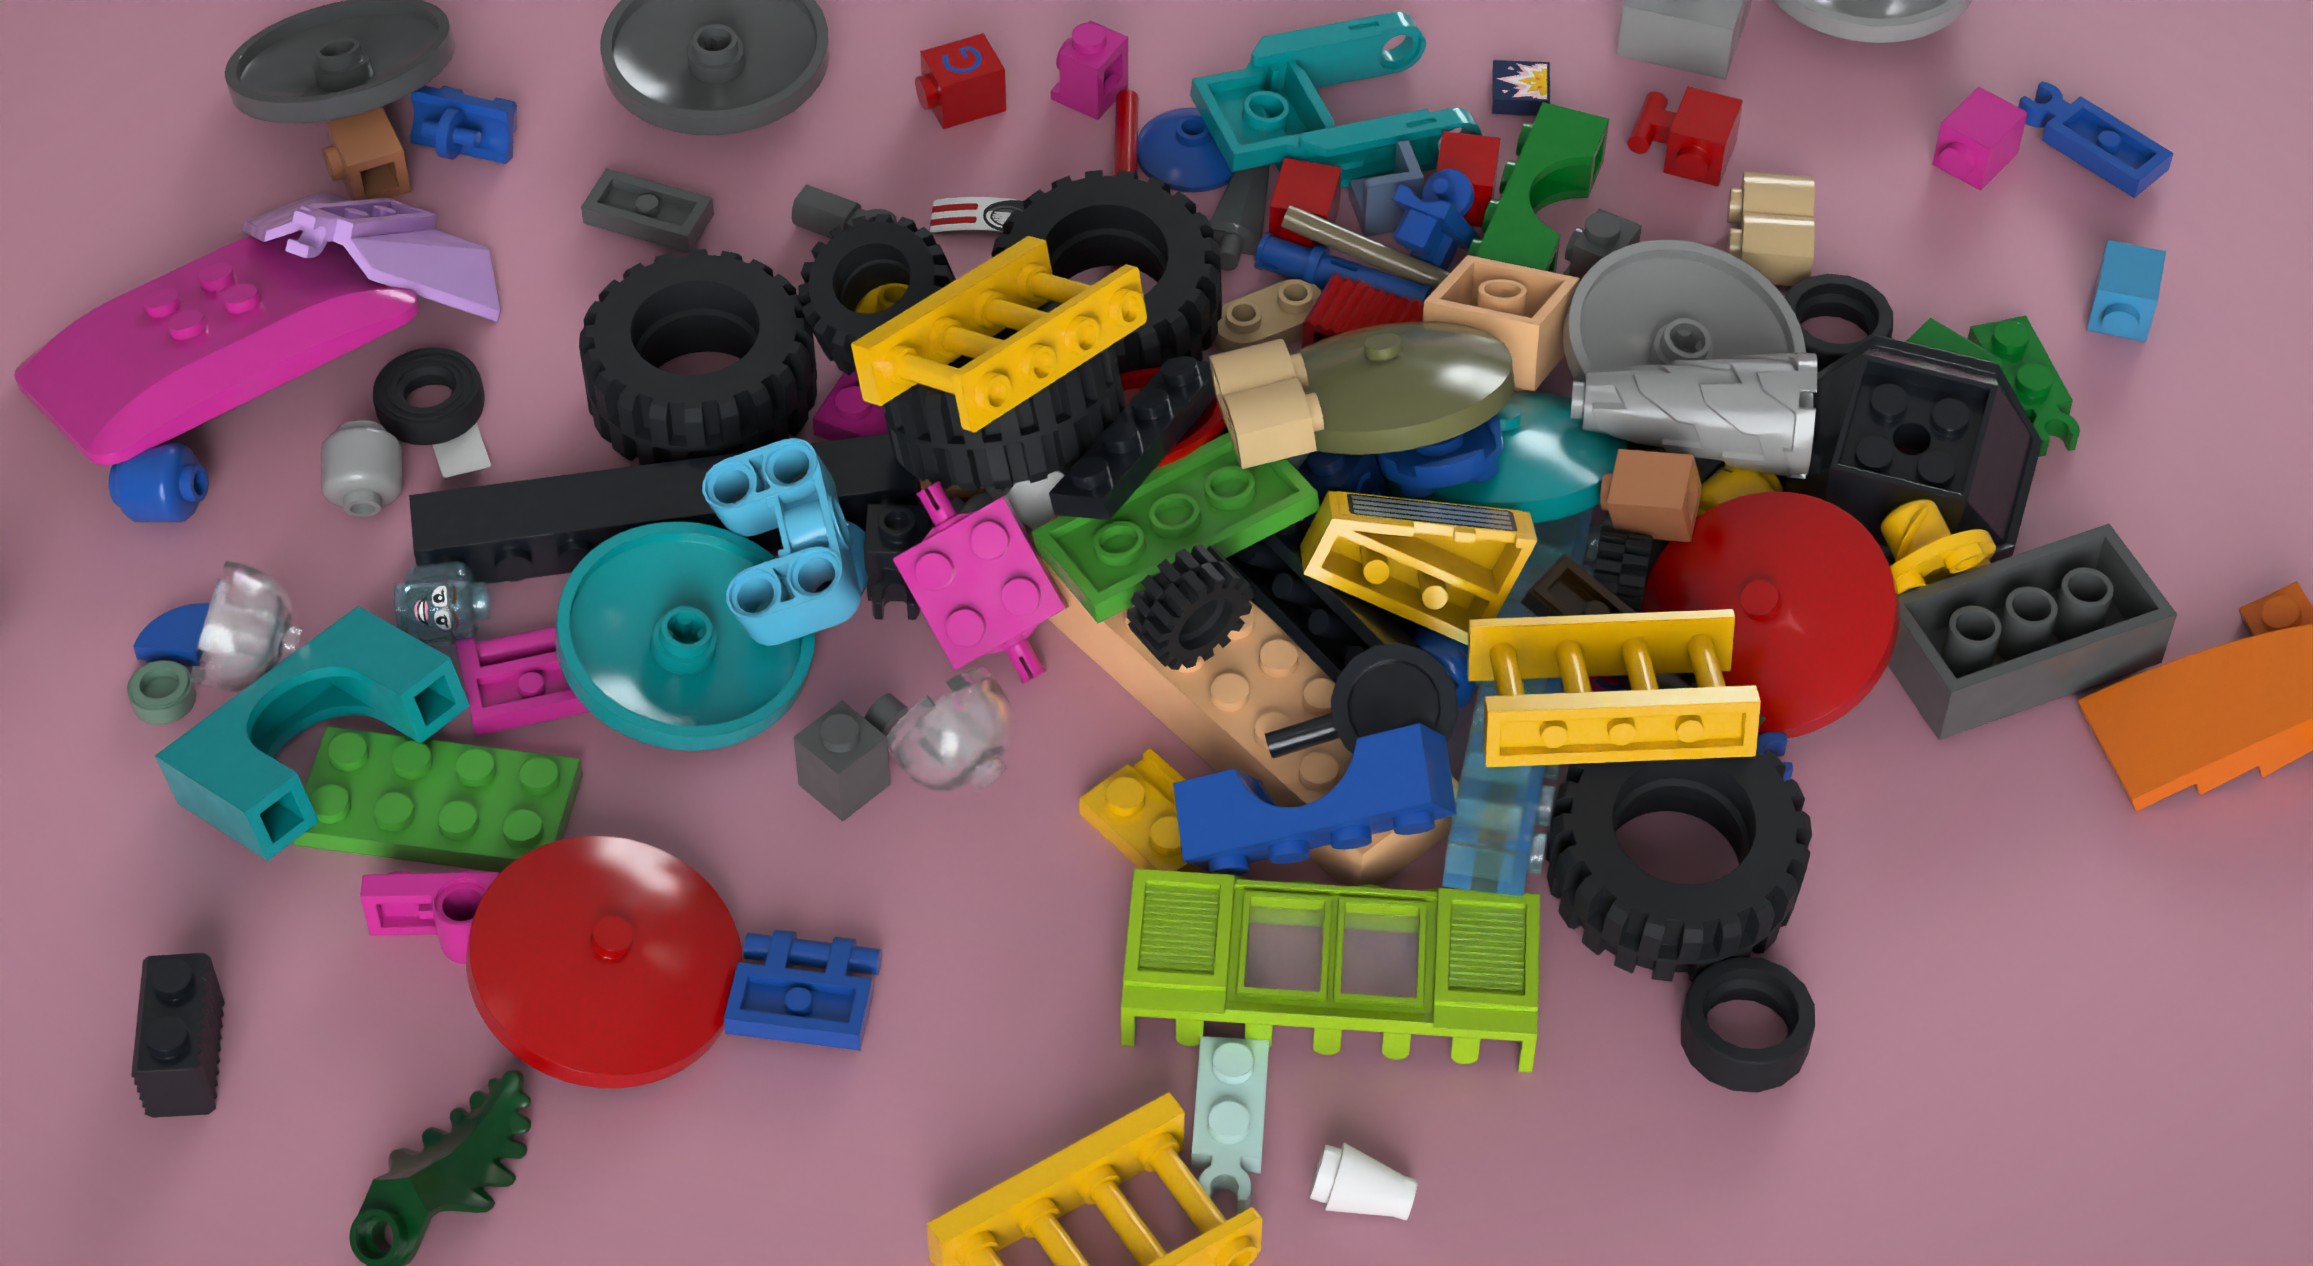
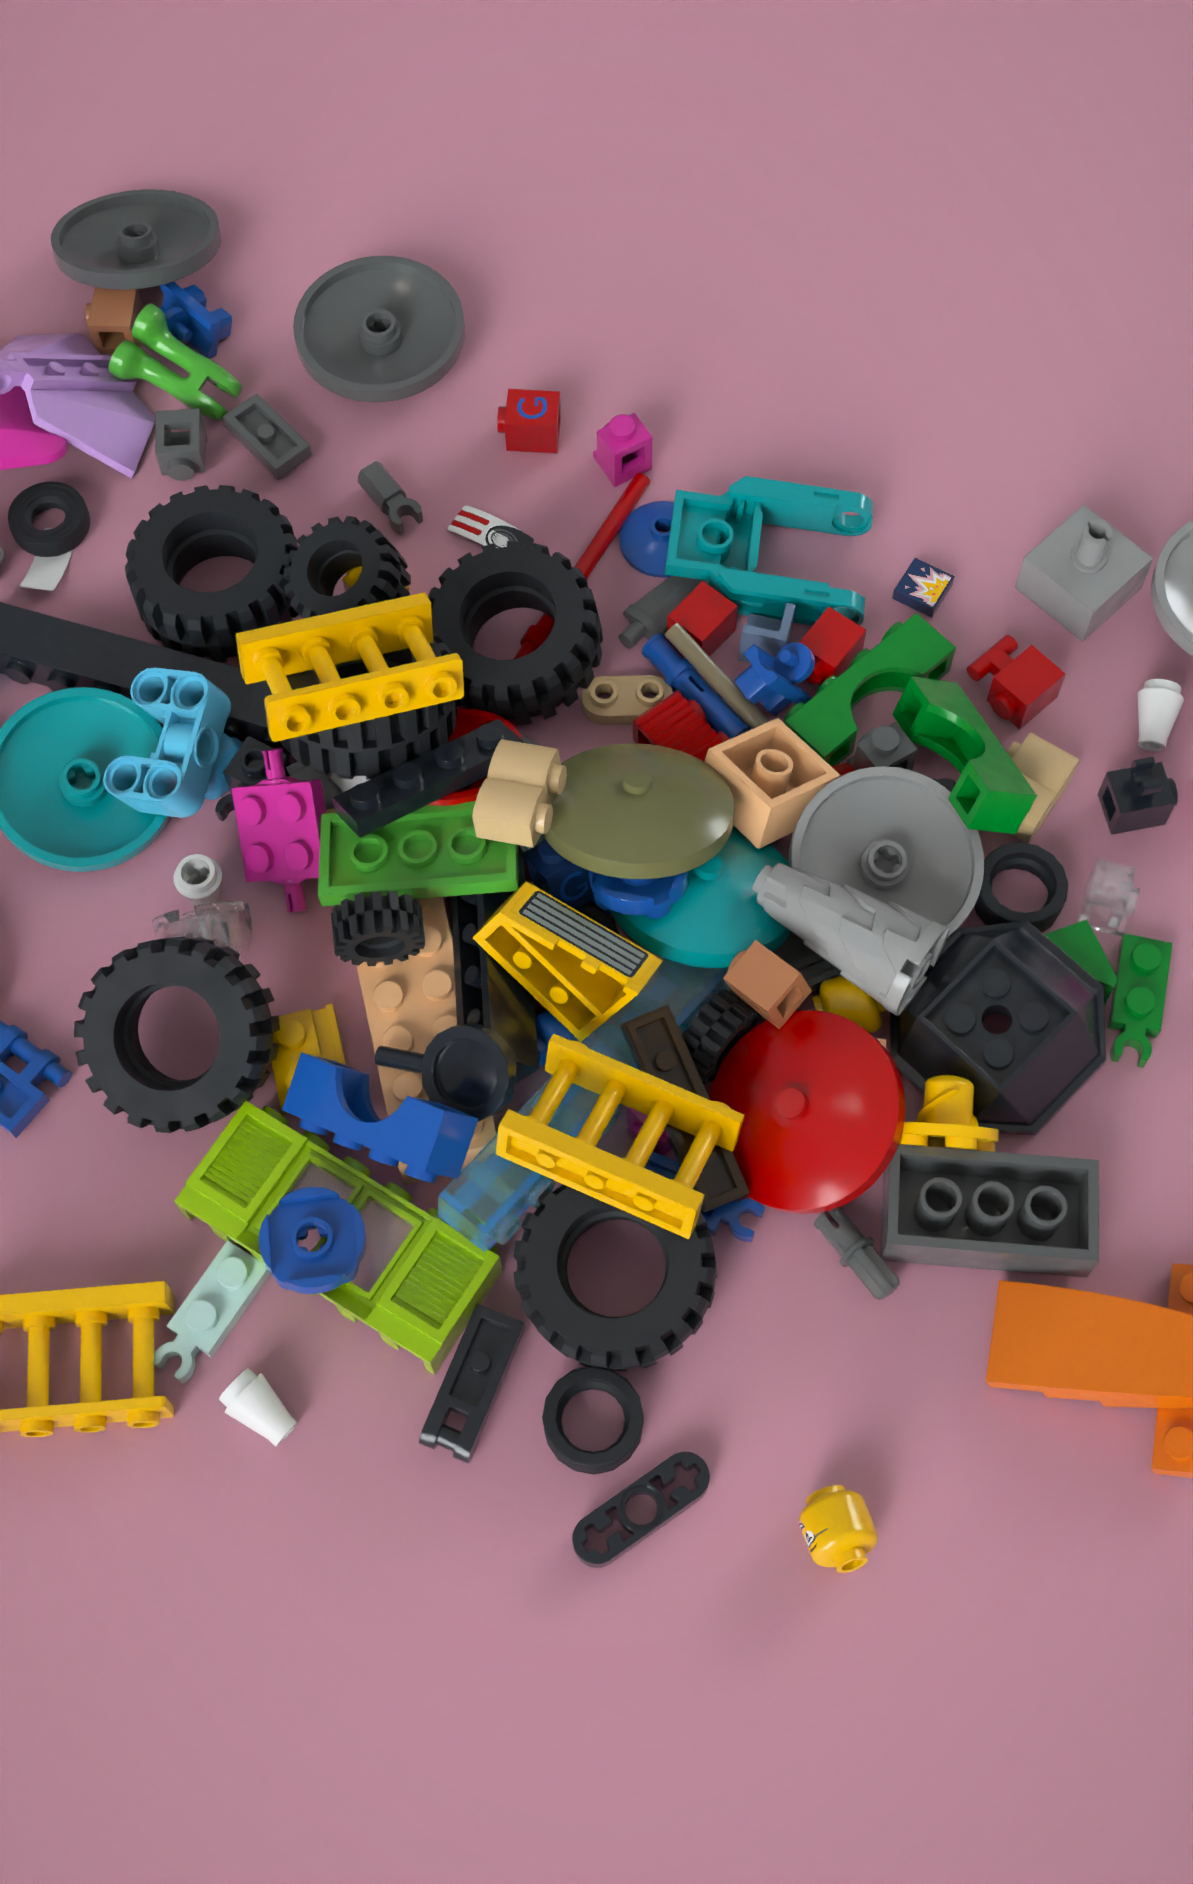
camera: 30 degrees right, 15 degrees up
dark grey brick [793,693,910,822] -> none
none -> black tyre [74,936,280,1133]
none -> bright green piece [108,303,242,421]
none -> dark grey brick [155,408,207,481]
none -> white cone [174,854,222,913]
none -> blue plate [259,1187,366,1294]
none -> black plate [419,1304,525,1463]
none -> black beam [572,1452,710,1568]
none -> yellow head [798,1485,878,1573]
none -> dark grey axle [814,1206,900,1300]
none -> green arch [892,676,1037,834]
none -> clear brick [1077,858,1140,937]
none -> black brick [1098,757,1178,835]
none -> white cone [1137,679,1184,752]

